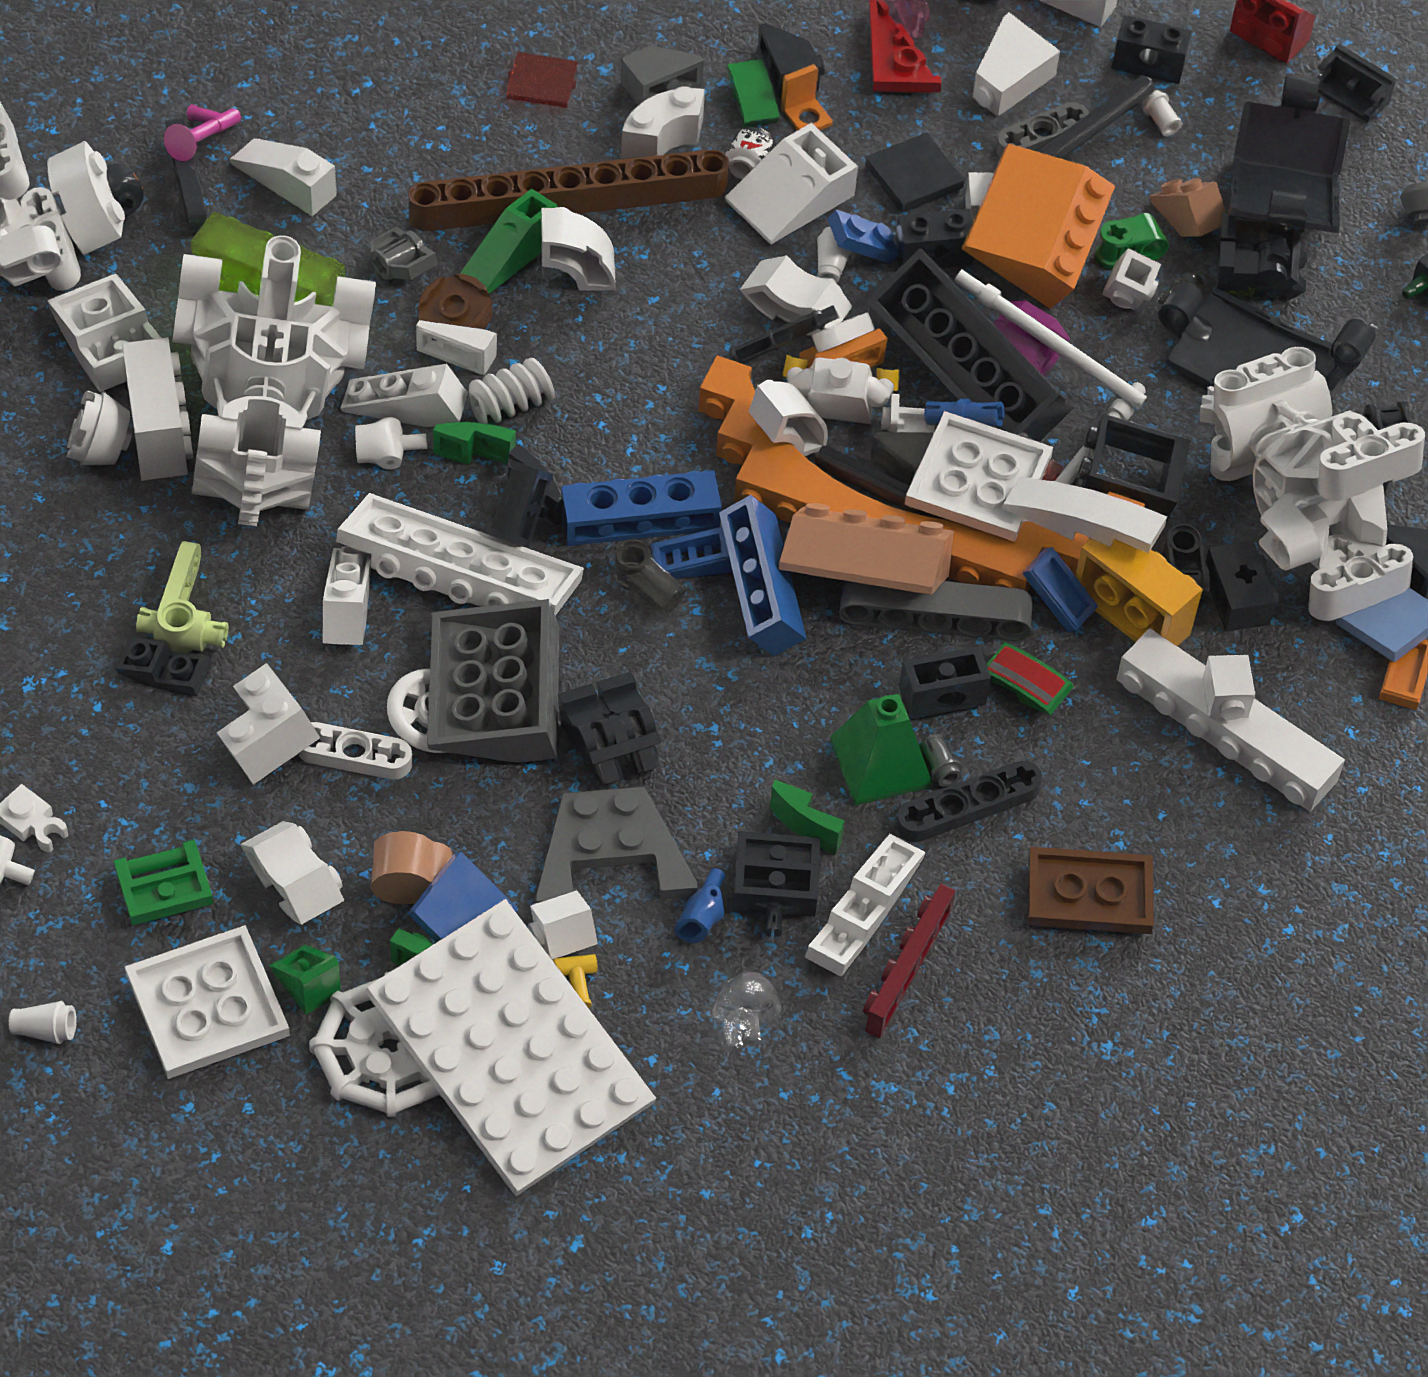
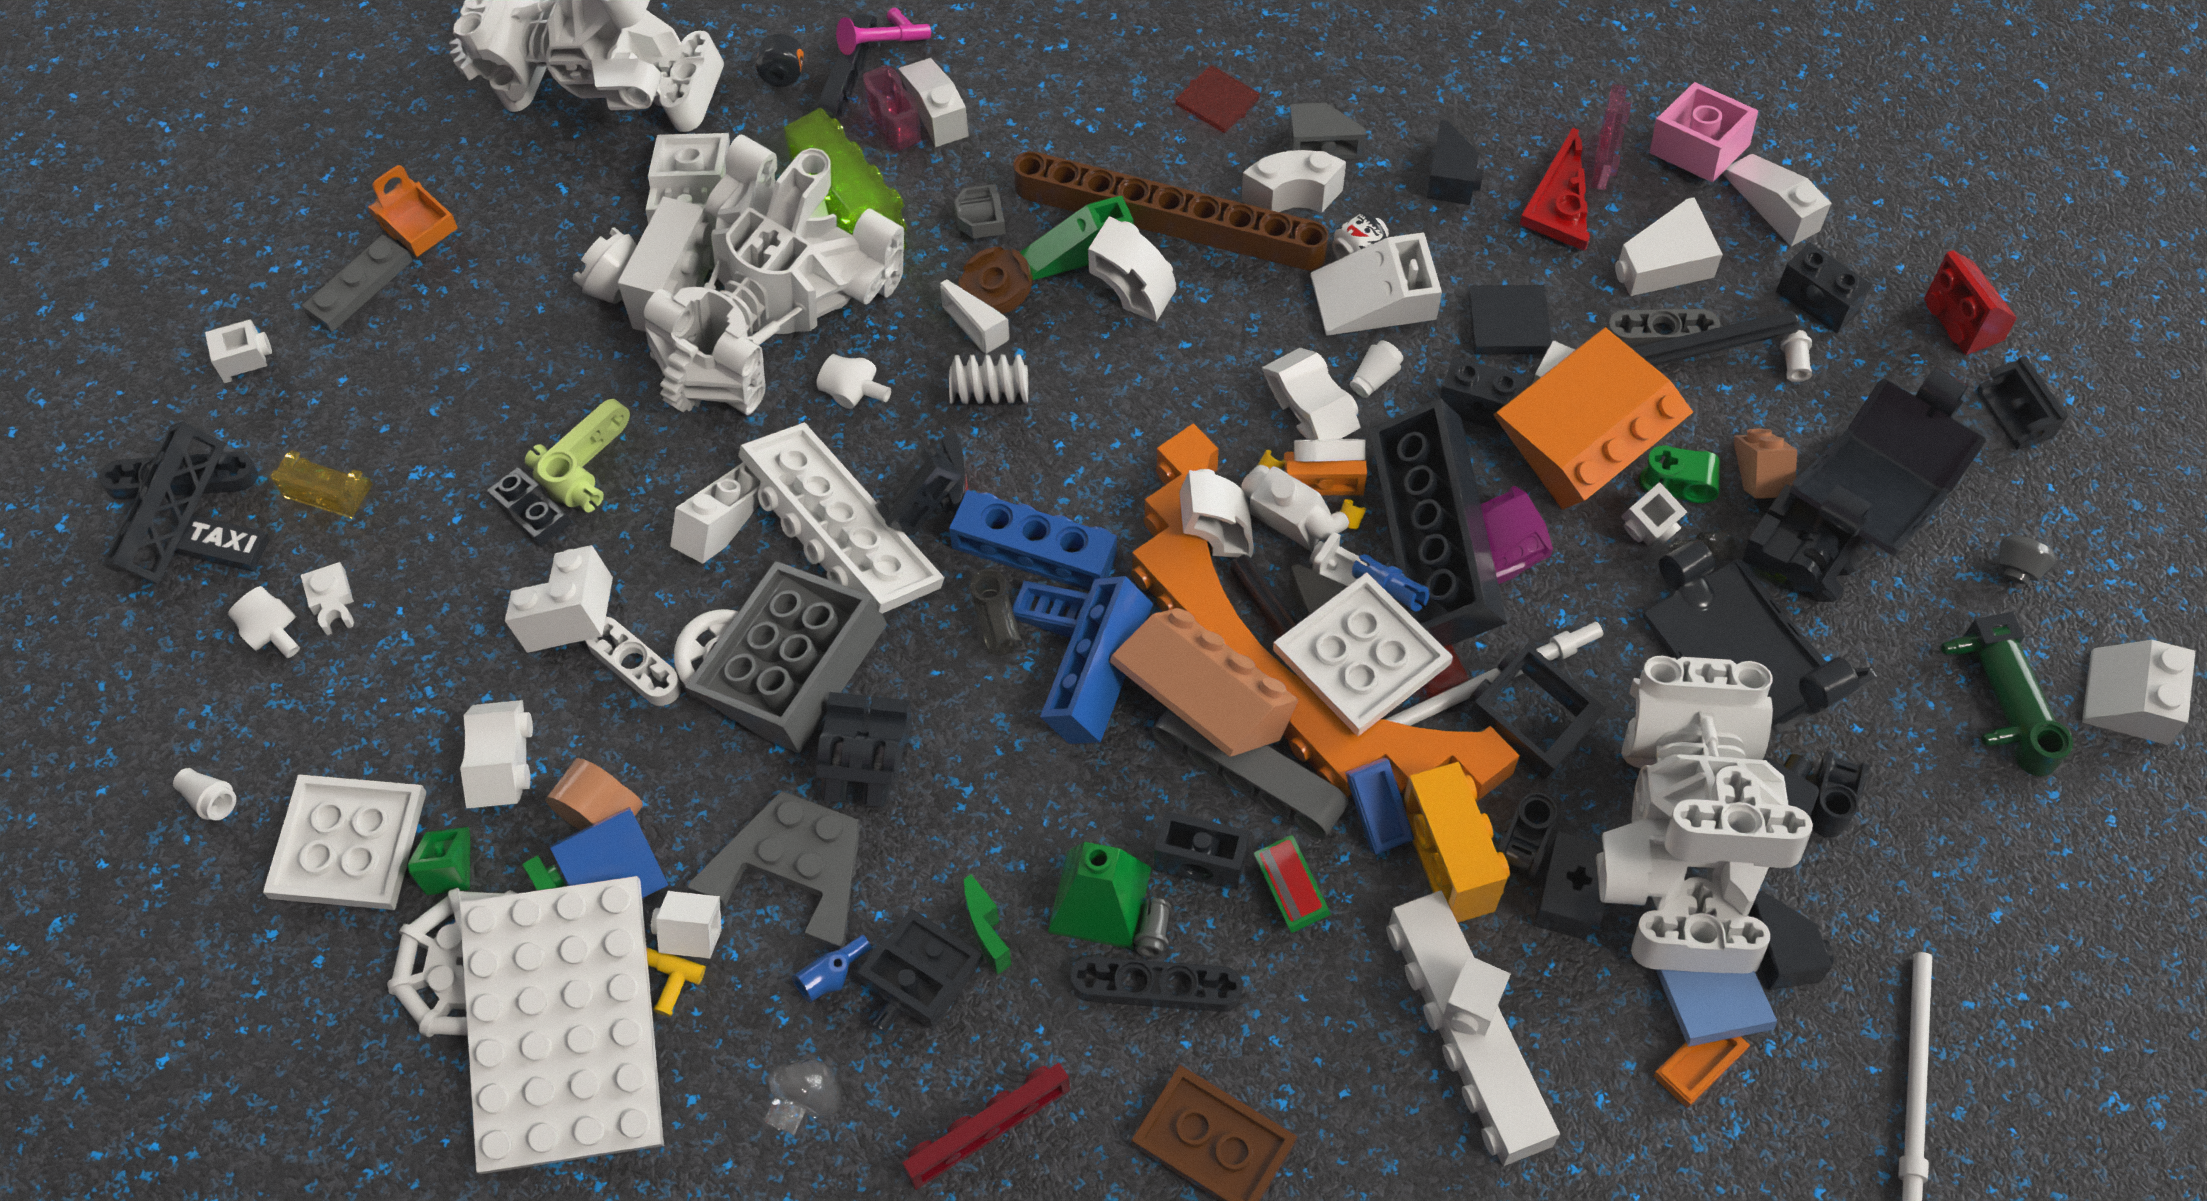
camera: 35 degrees right, 5 degrees up
white brick [48,141,125,255] -> none
green plate [113,839,213,926] -> none
white slope [341,364,468,427] -> none
green slope [433,422,516,465] -> none
green slope [727,59,780,127] -> none
black piece [729,304,840,364] -> none
orange bracket [781,64,833,131] -> none
white slope [805,834,925,977] -> none
blue plate [827,210,899,264] -> none
white bar [954,270,1147,409] -> none
white slope [1002,477,1167,553] -> none
none -> clear pink brick [863,65,921,151]

